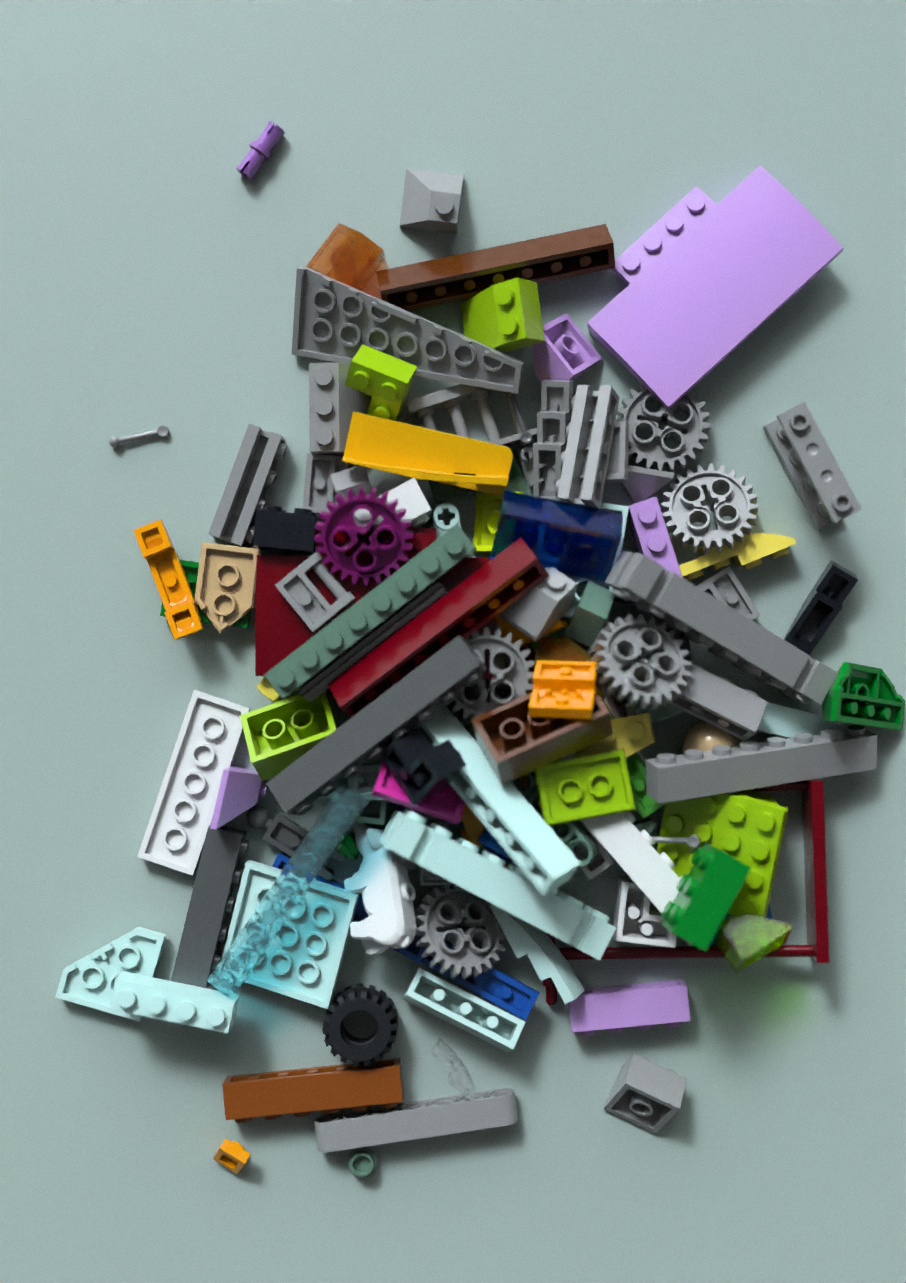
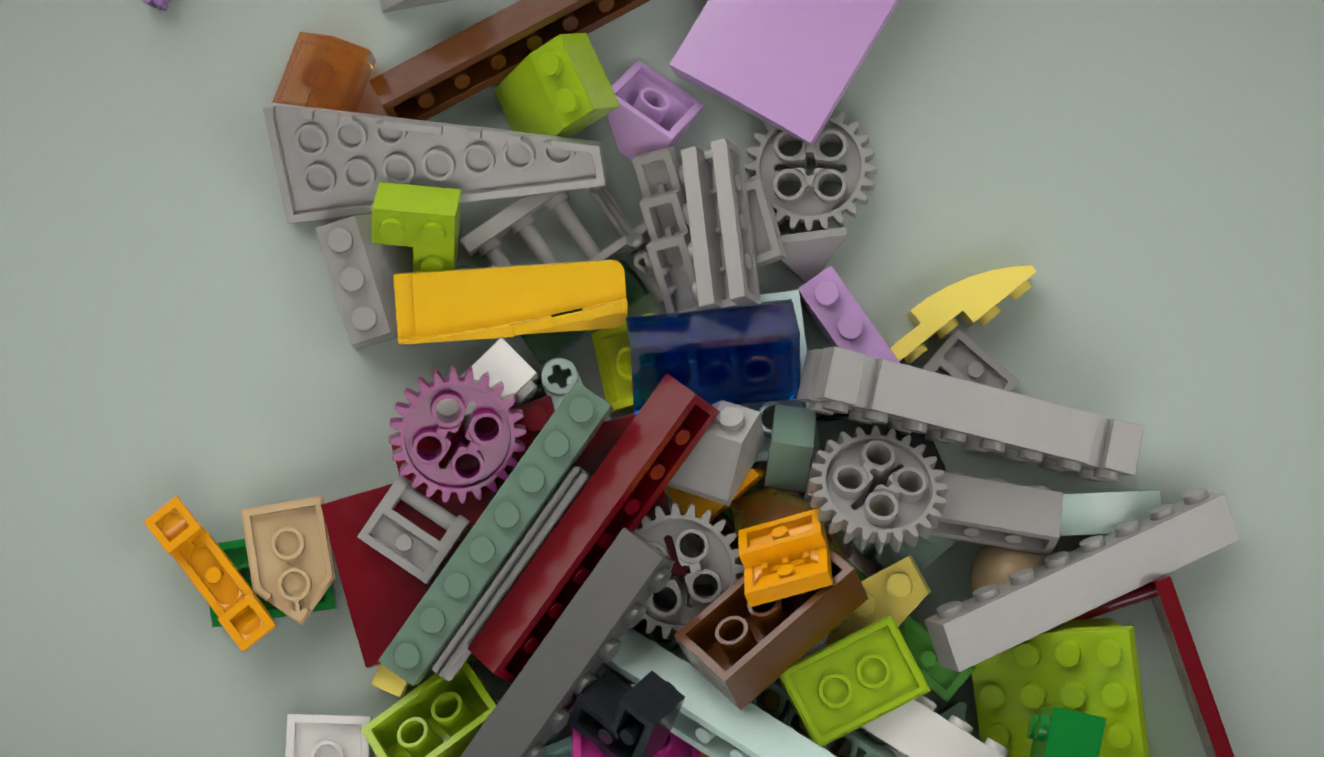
camera: 15 degrees left, 5 degrees down
light grey hinge [109,425,169,447] -> none
light grey brick [208,424,288,547] -> none
black brick [253,505,322,555] -> none
light grey plate [303,453,350,514] -> none
light grey panel [331,465,372,498] -> none
light grey hinge [651,834,700,848] -> none
light grey gear [661,463,758,555] -> none
light grey fence [763,402,861,530] -> none
black slope [784,560,858,655] -> none
green wedge [822,662,905,730] -> none

